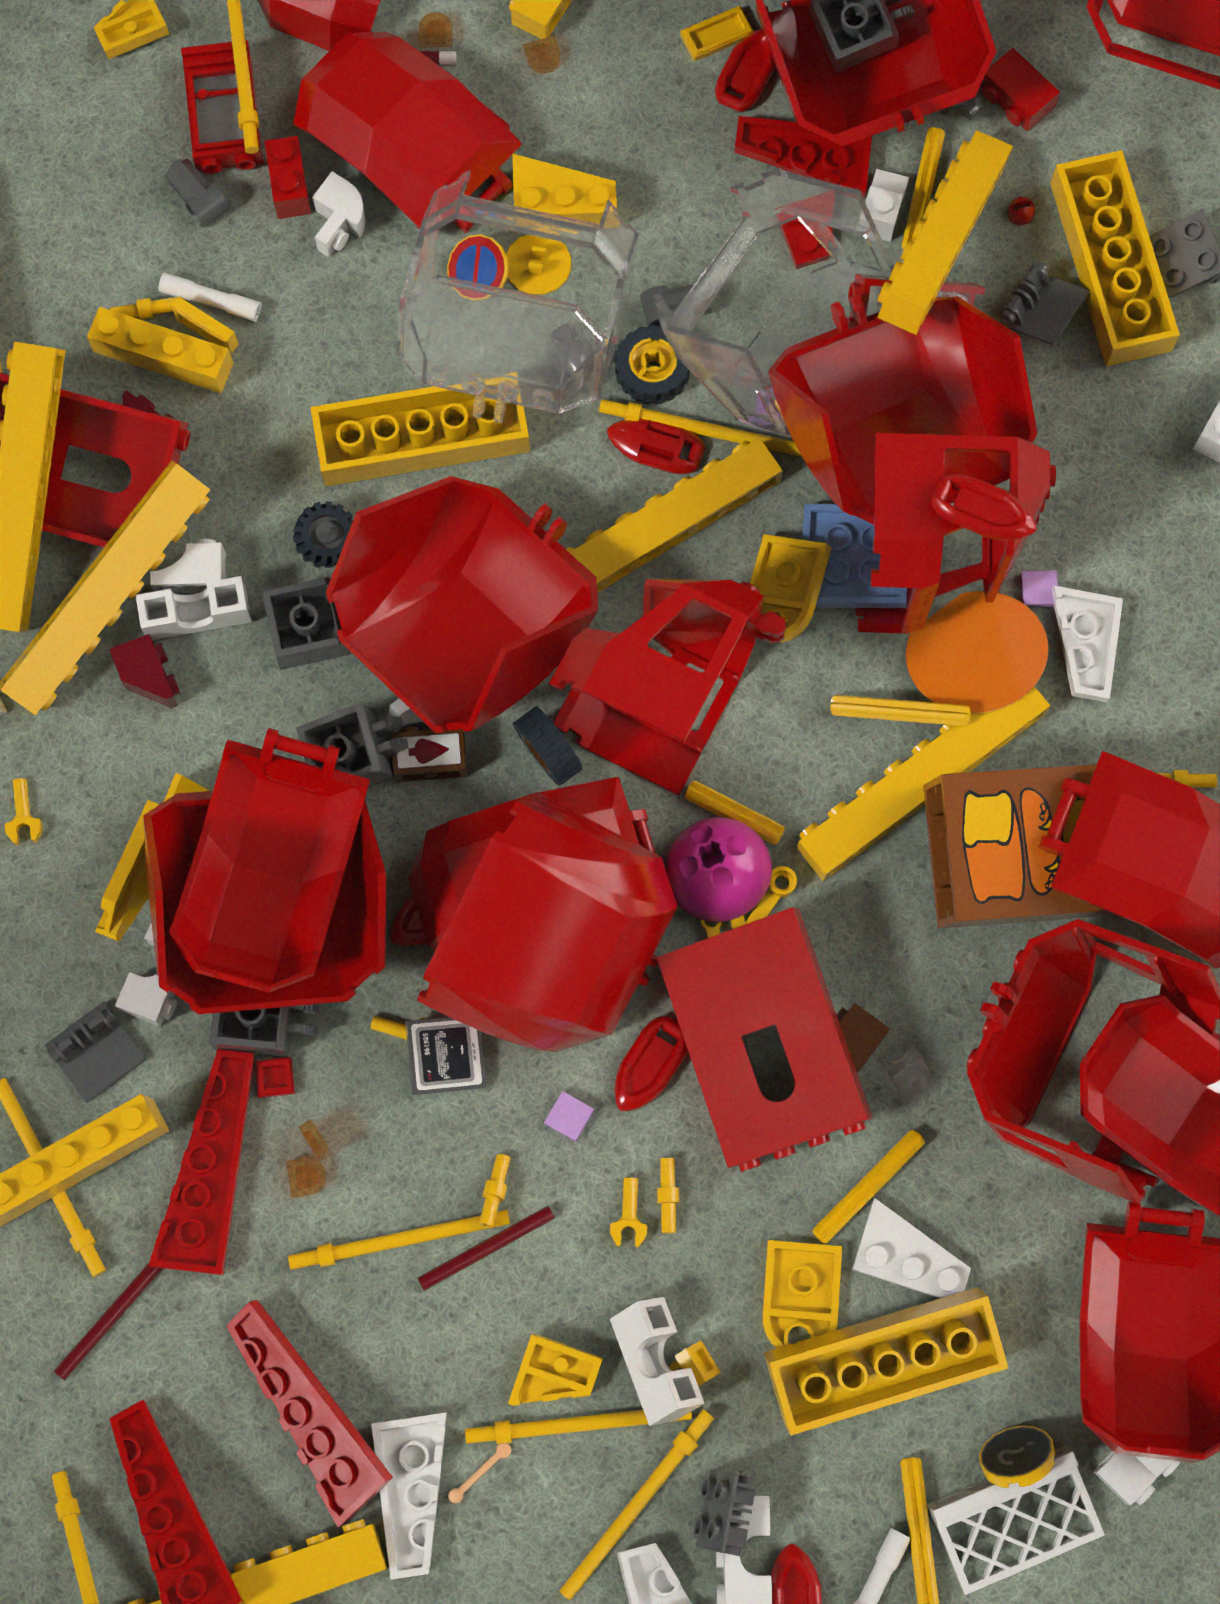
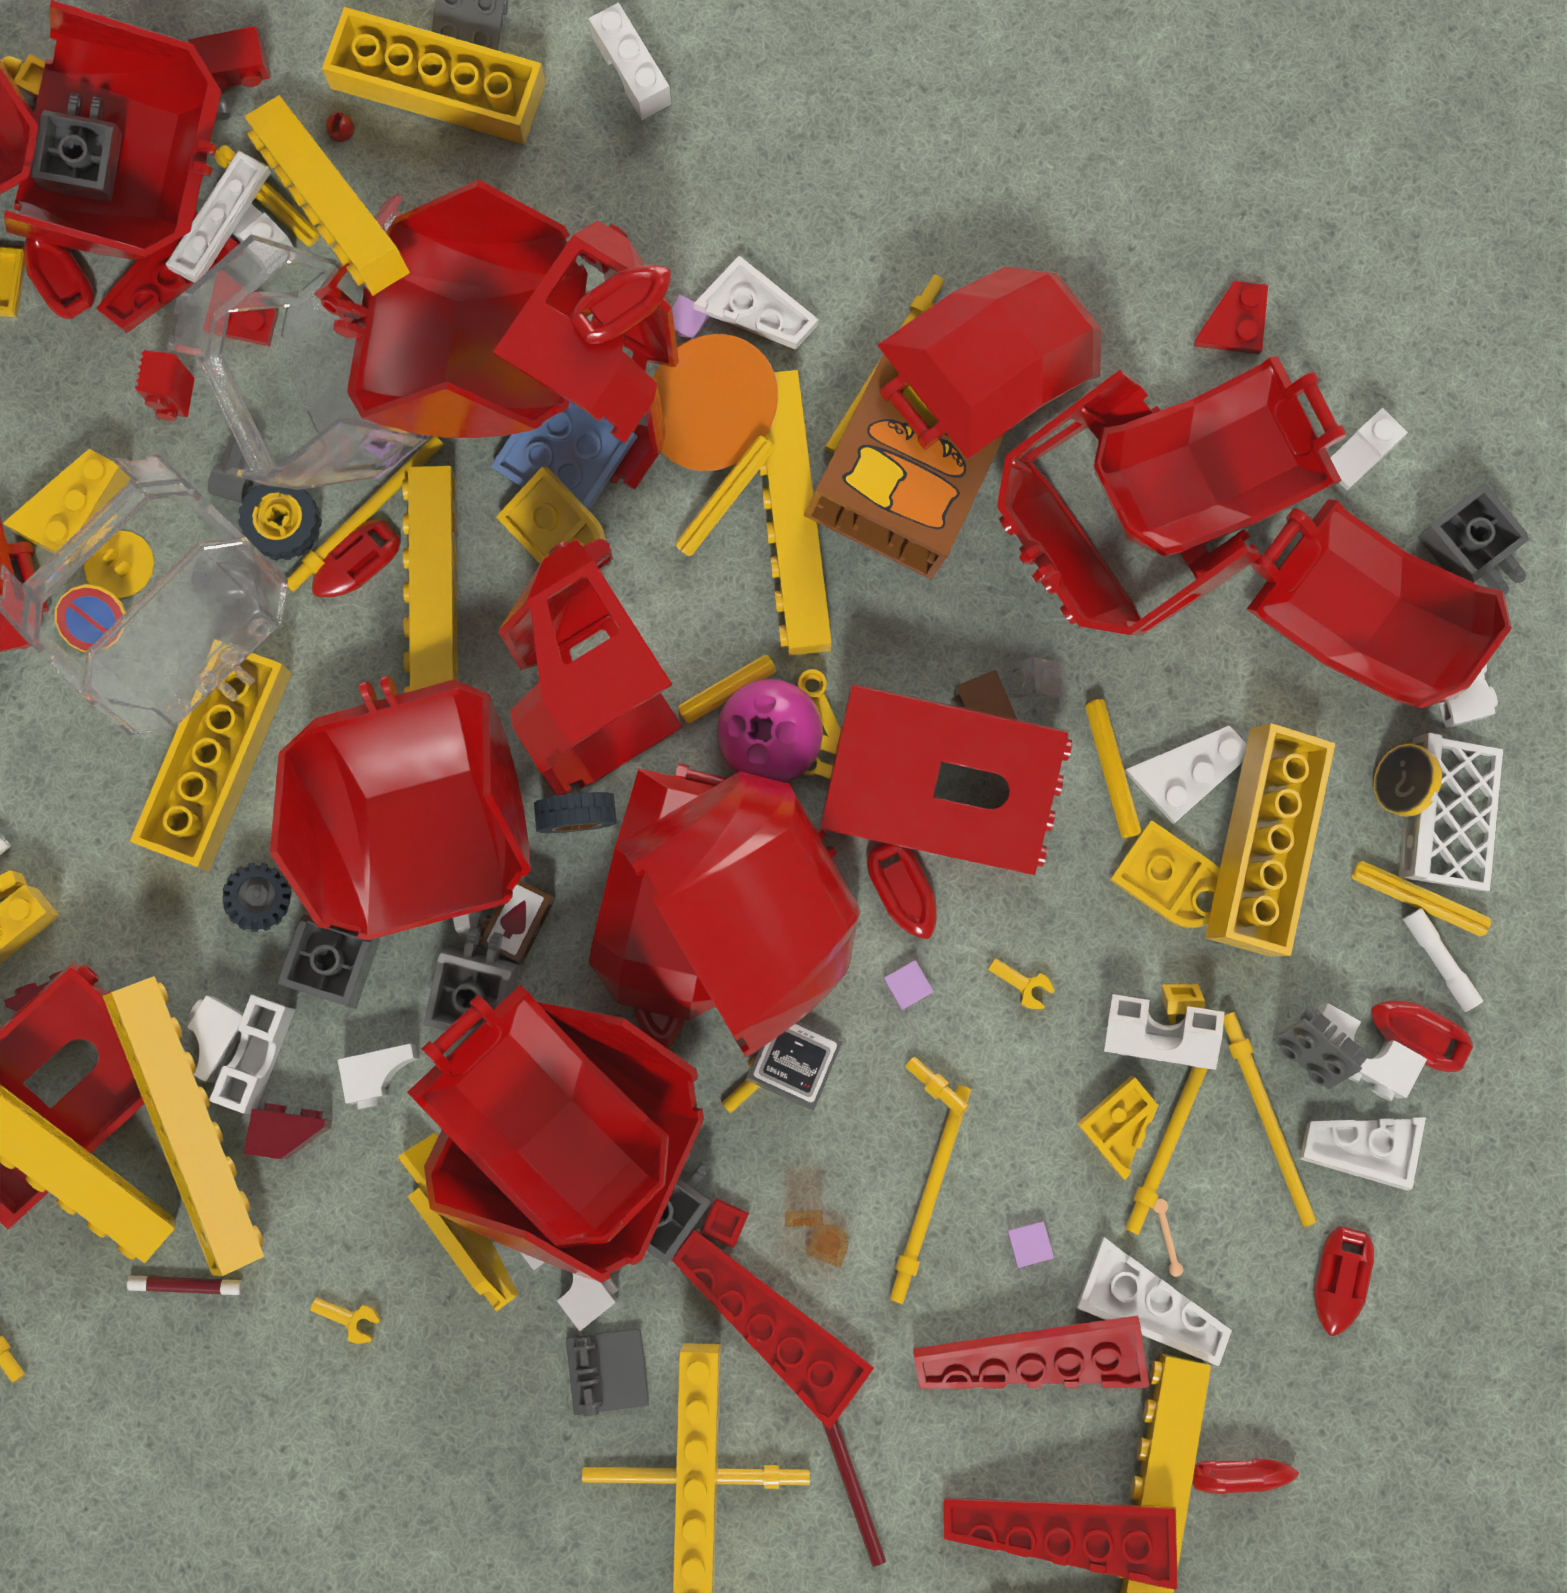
camera: 60 degrees left, 5 degrees up
dark red bar [417,1206,555,1291] -> none
yellow bar [657,1158,680,1234] -> none
dark grey hinge [997,262,1090,346] -> none
none -> red brick [134,350,195,421]
none -> white tile [166,151,271,285]
none -> white arch [338,1043,419,1110]
none -> lavender tile [1007,1221,1054,1268]

